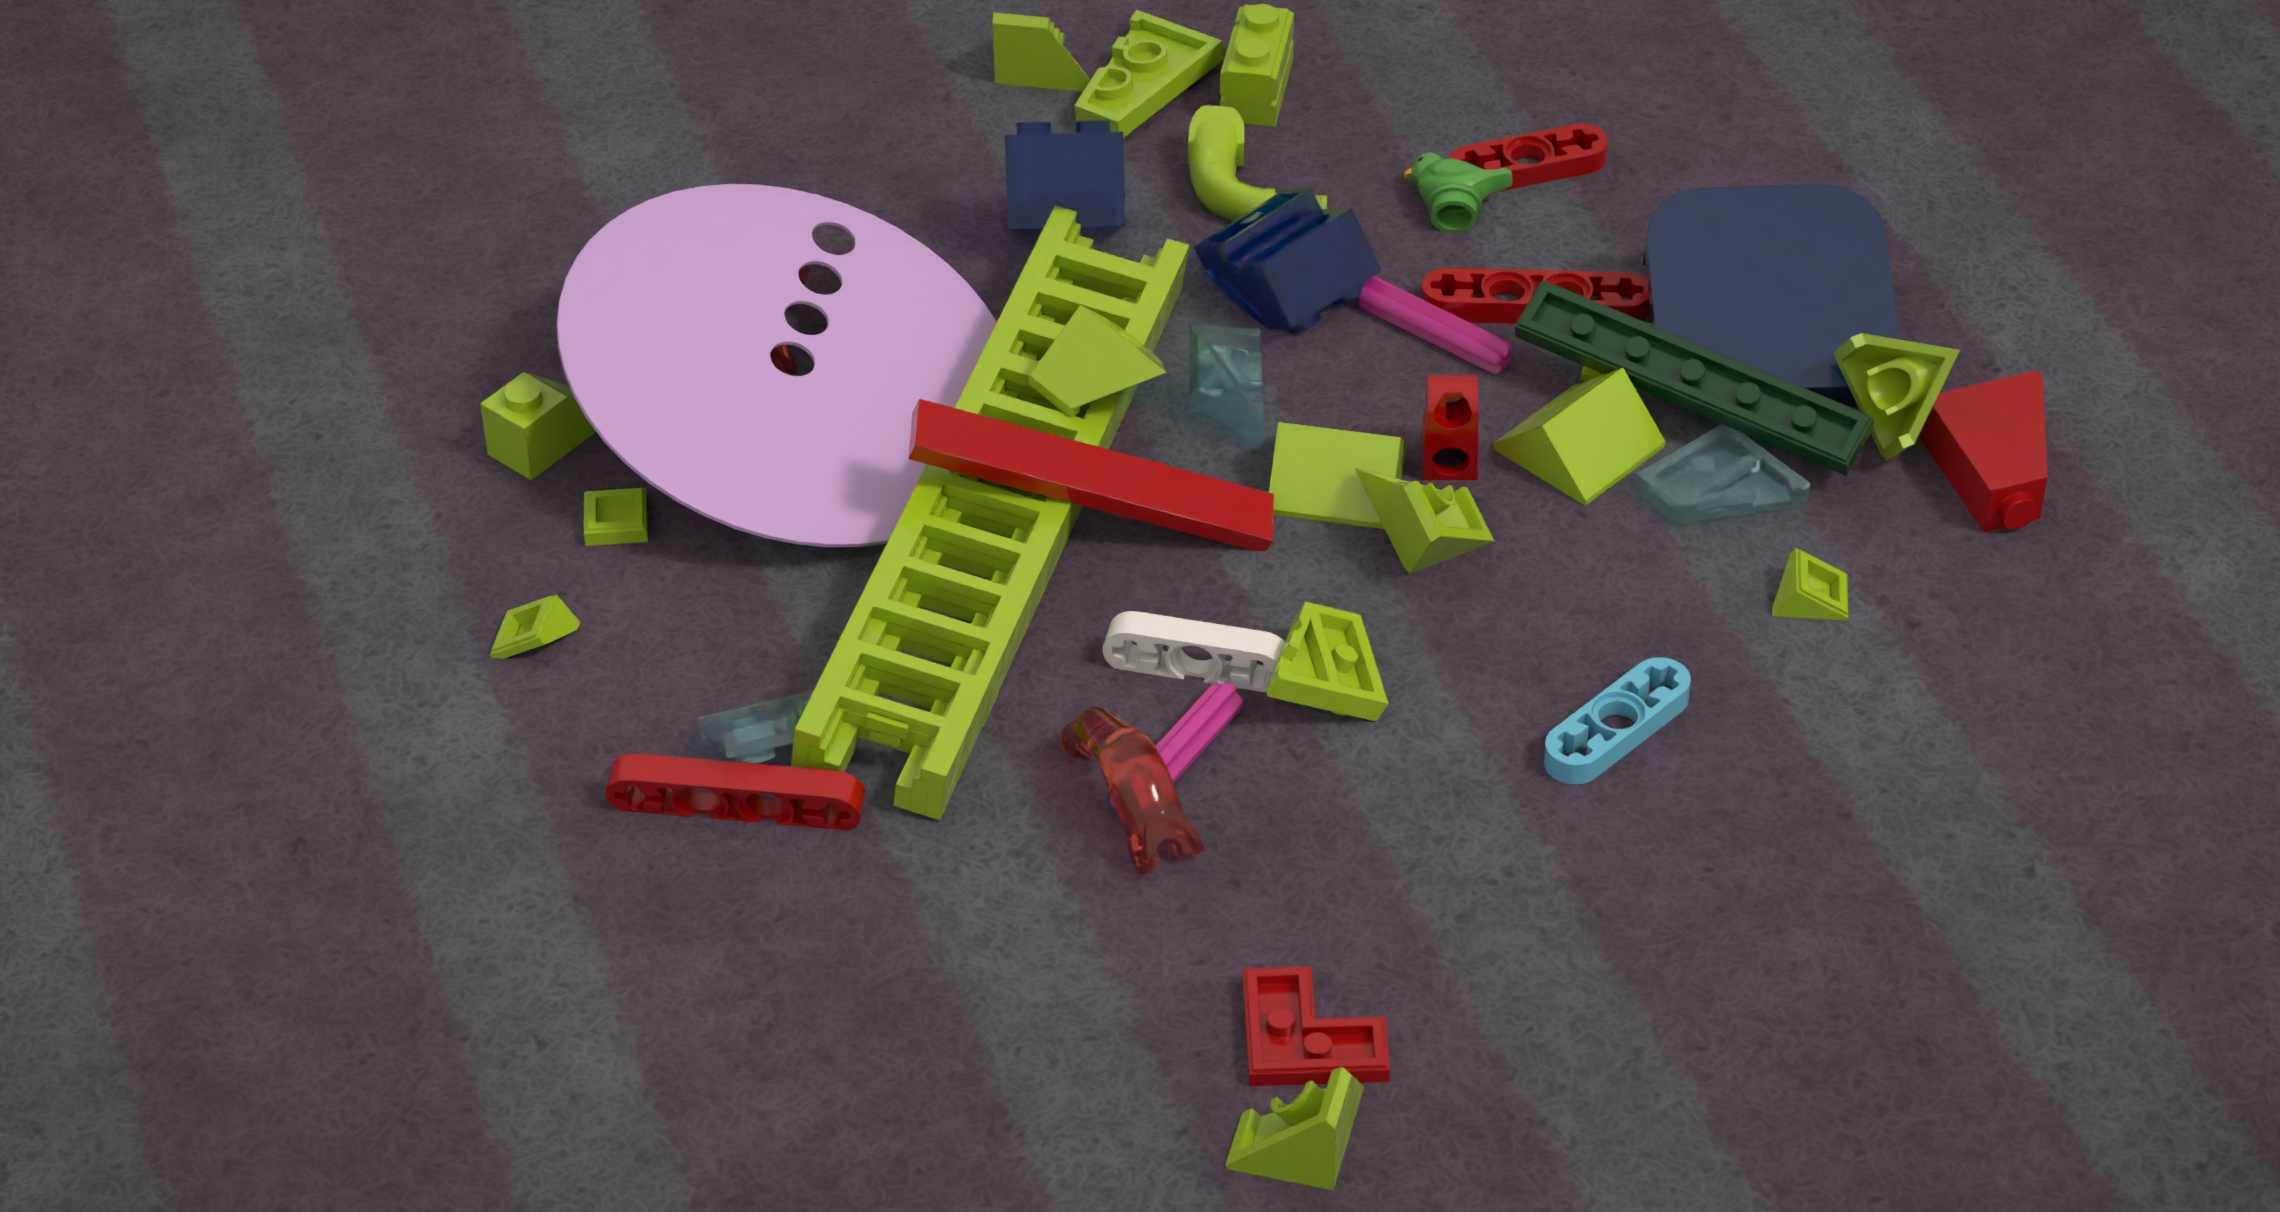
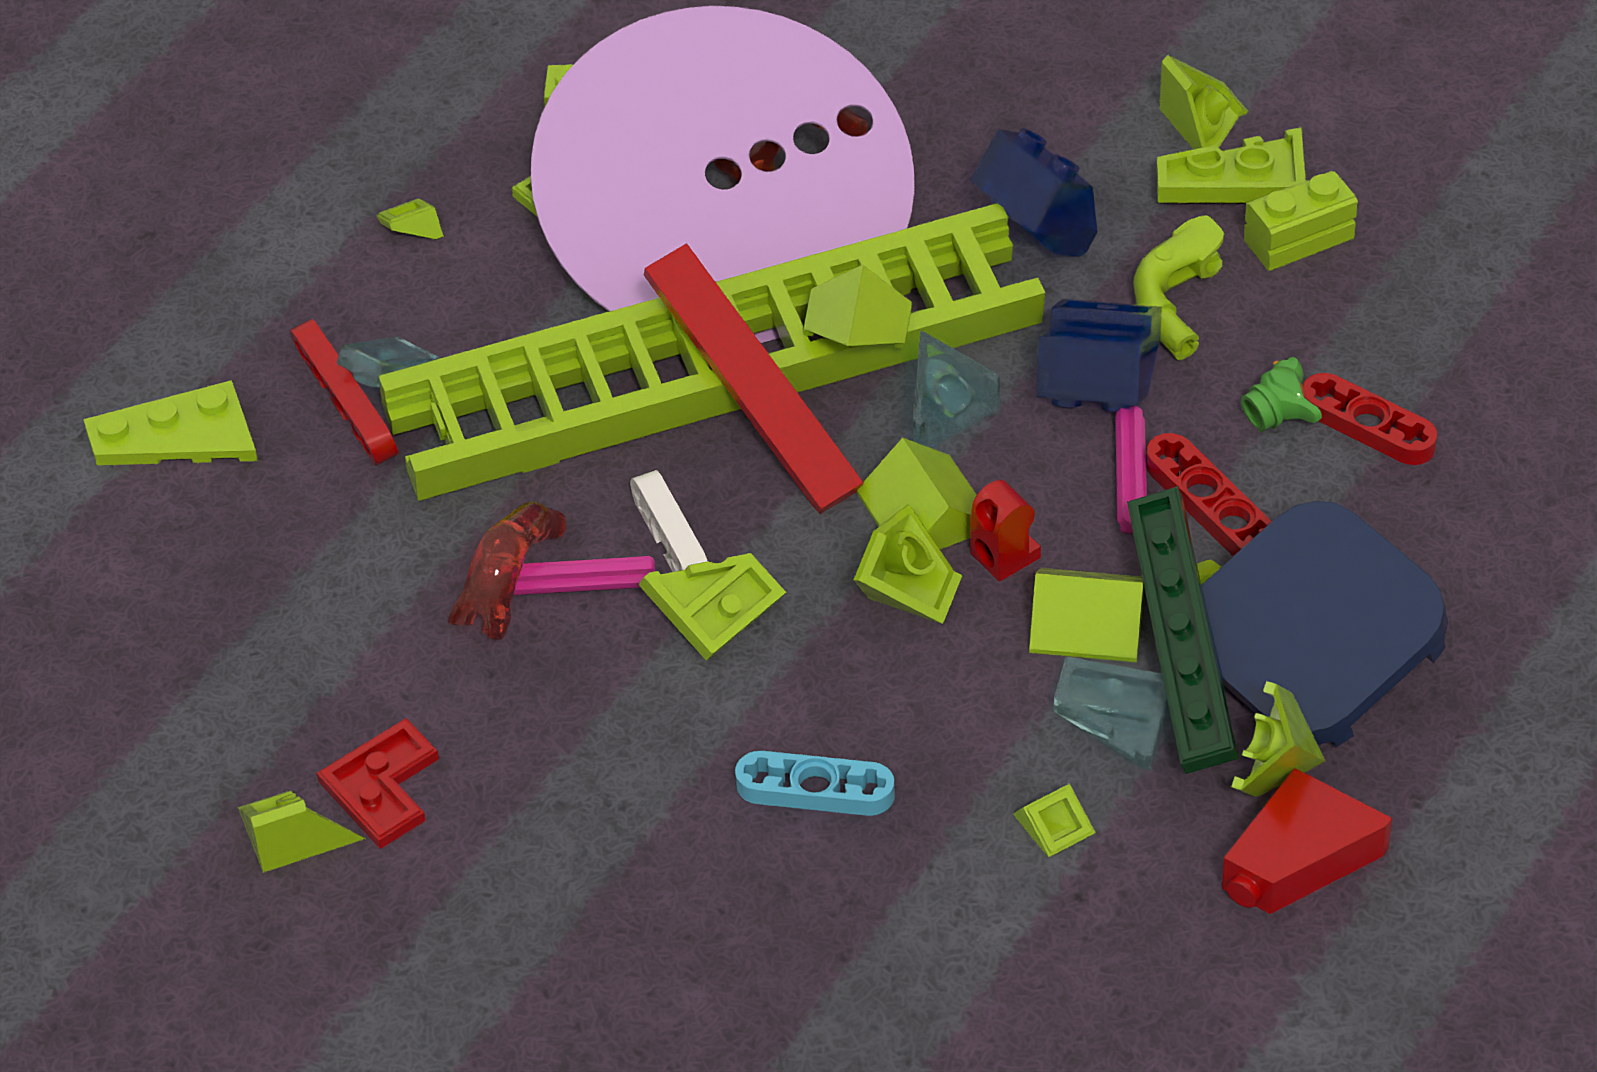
camera: 55 degrees right, 5 degrees up
none -> lime wing [83,380,258,465]

